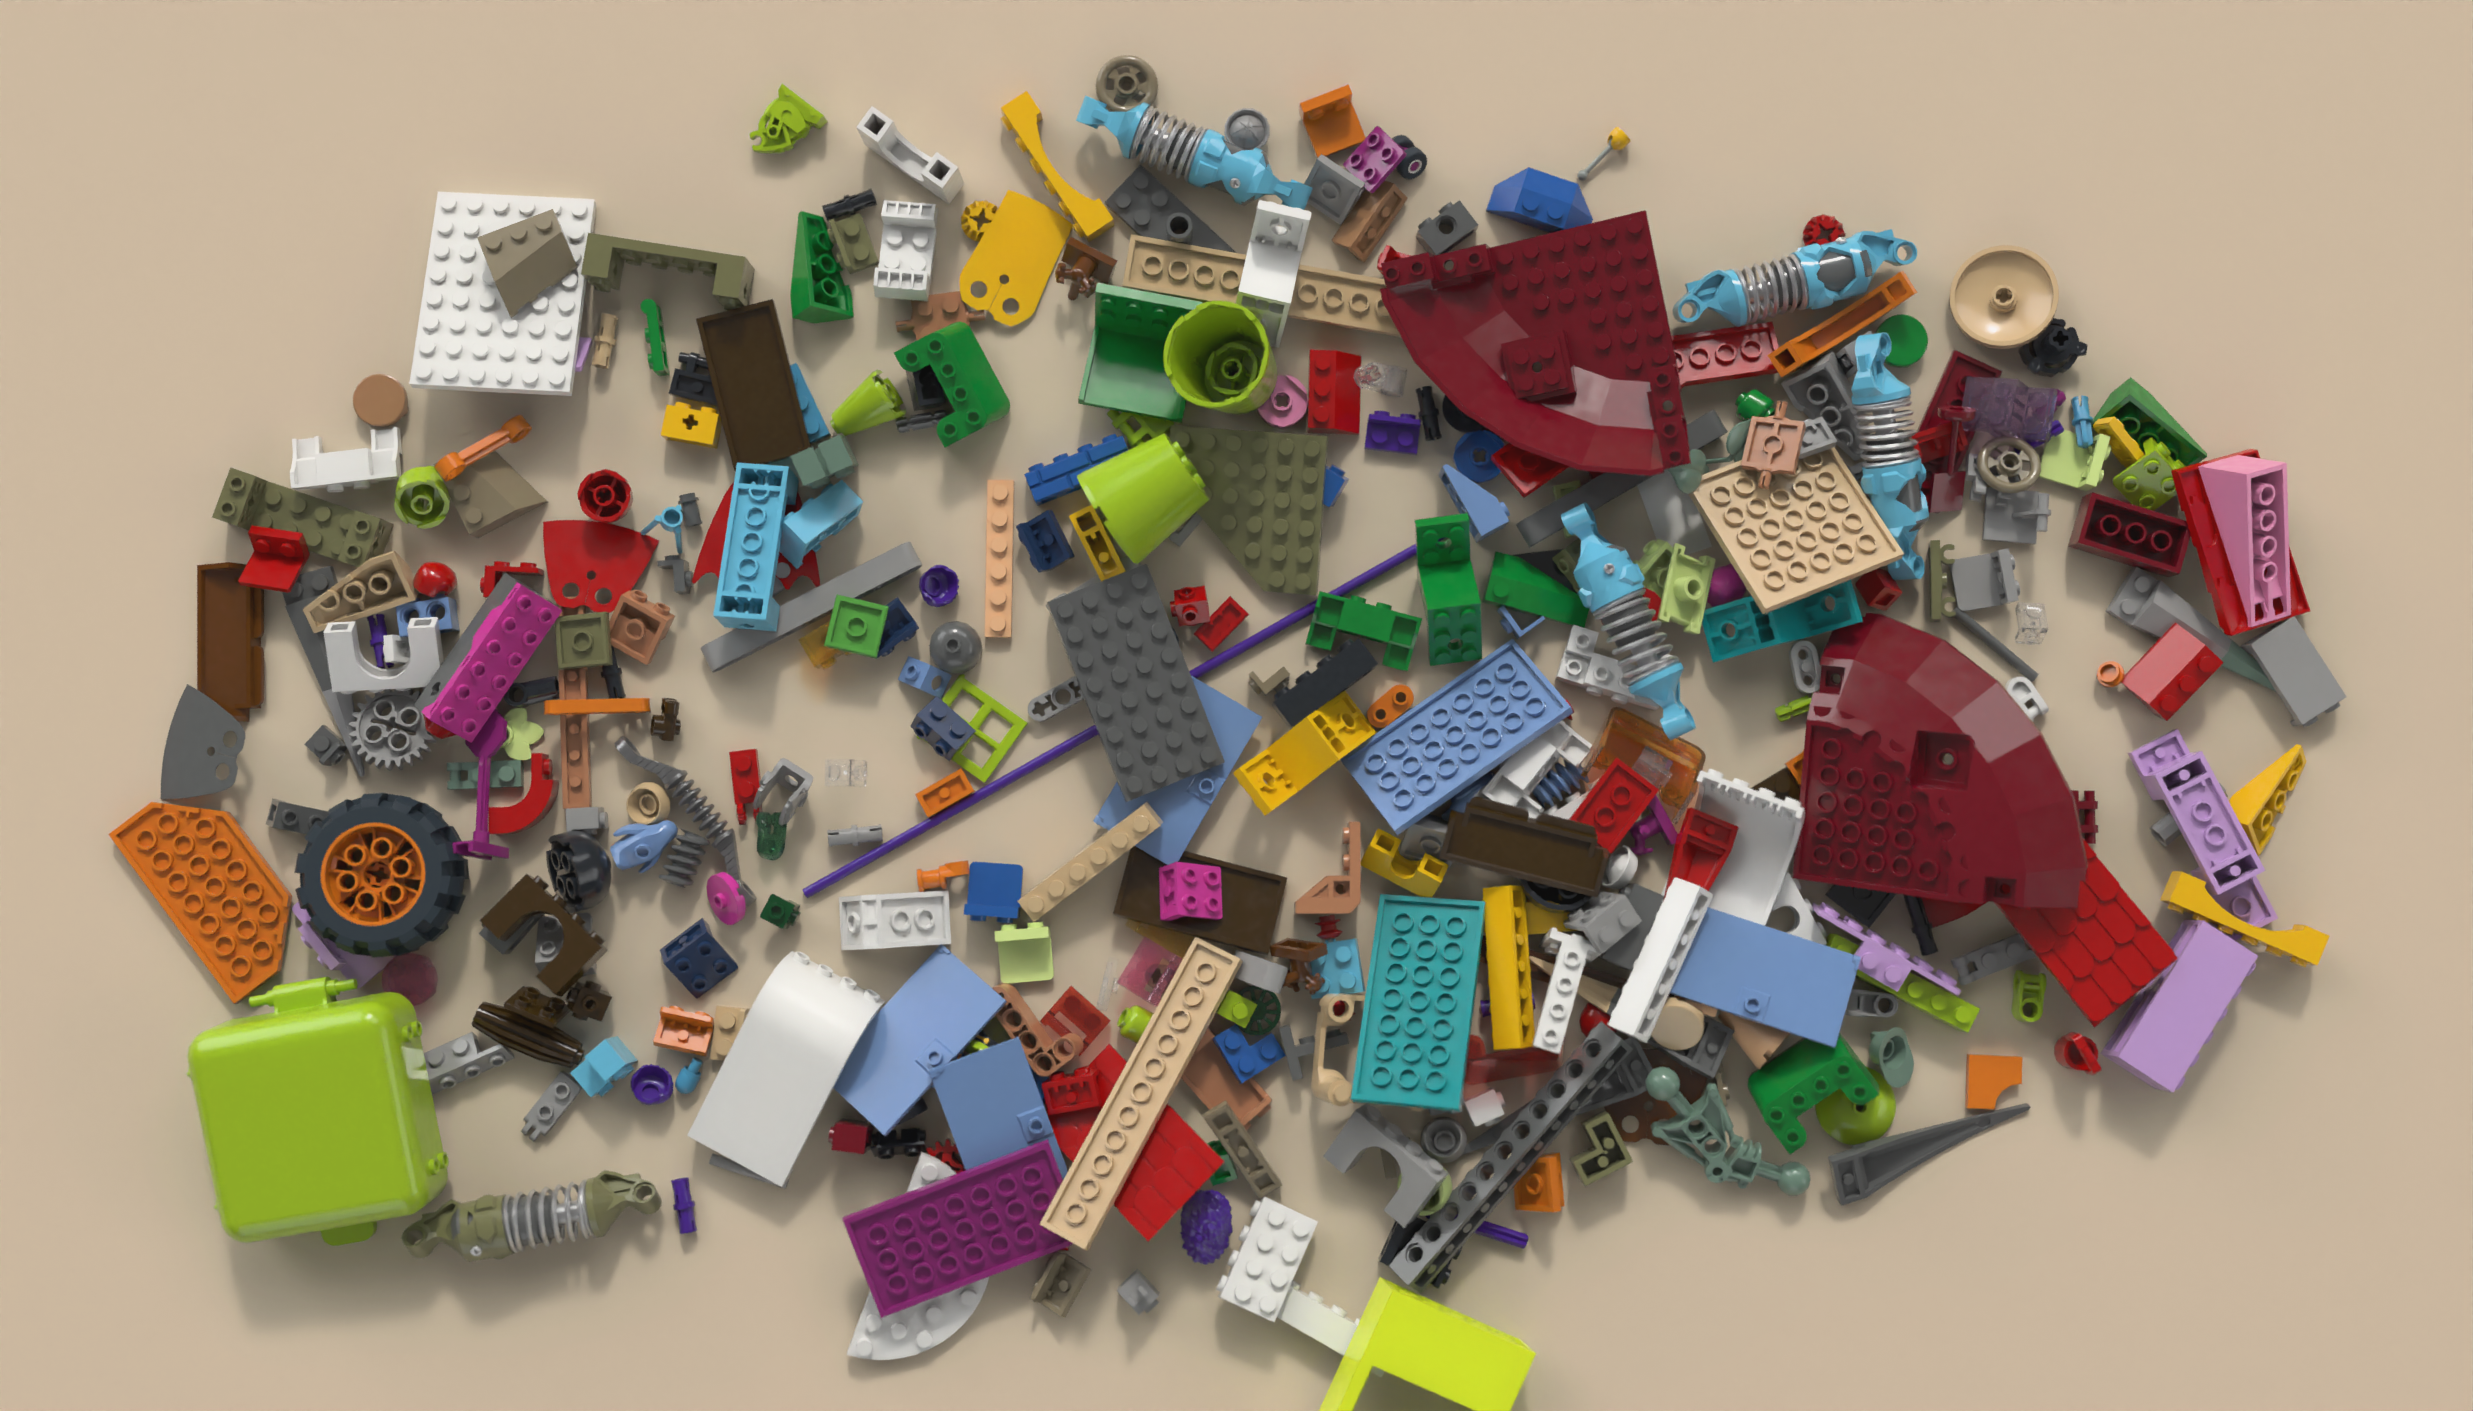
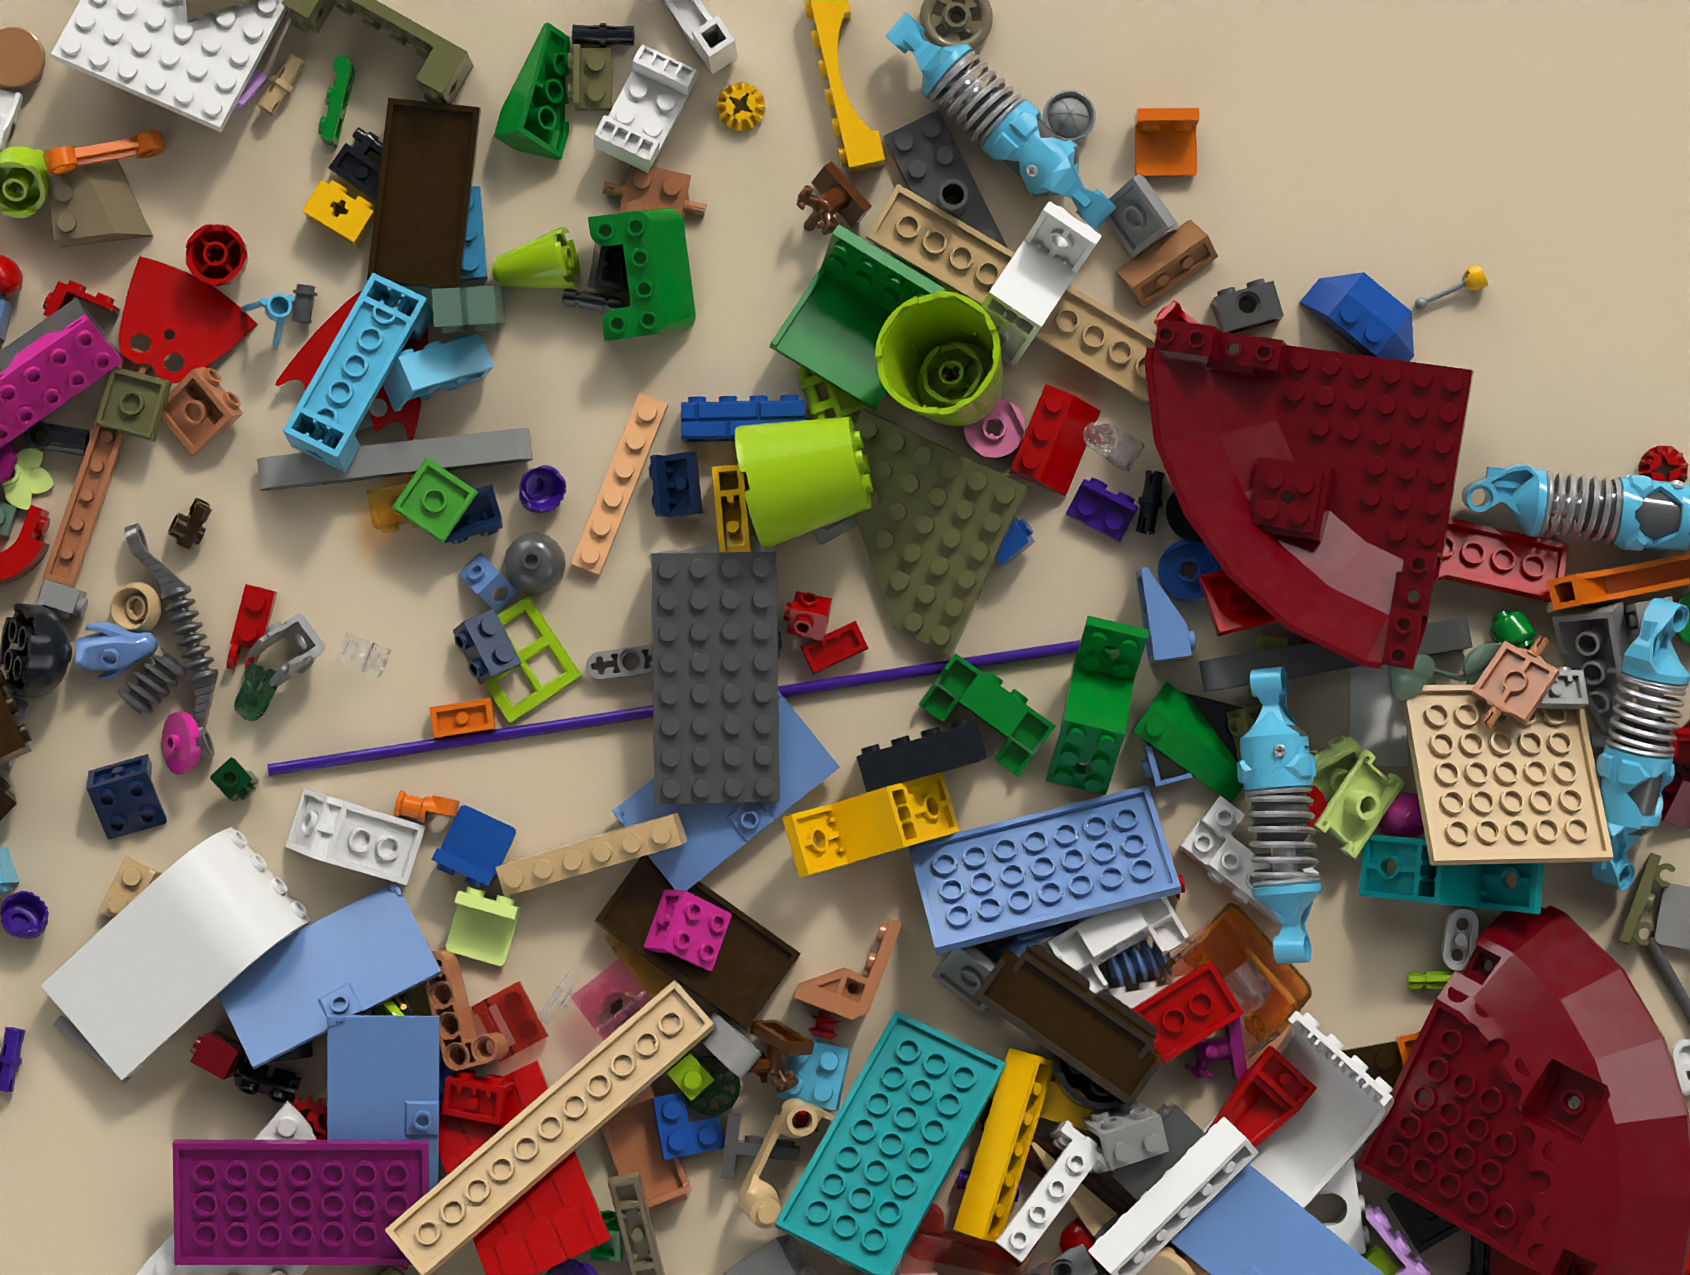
camera: 25 degrees right, 0 degrees up
orange beam [544,698,650,715] -> none
black pin [600,645,626,699] -> none
orange bracket [653,1006,714,1057] -> none
dark grey bracket [657,555,694,594] -> none
dark azure cylinder [675,1057,703,1094] -> none
light grey pin [827,824,883,847] -> none
yellow piece [959,189,1073,326] -> none
lime head [1117,1005,1154,1044] -> none
dark tan bracket [1248,666,1290,696] -> none
magenta plate [1343,126,1427,193] -> none
yellow arch [1360,828,1449,898] -> none
orange plate [1367,685,1414,728] -> none
white hat [1602,846,1638,889] -> none
red panel [1855,568,1902,611] -> none

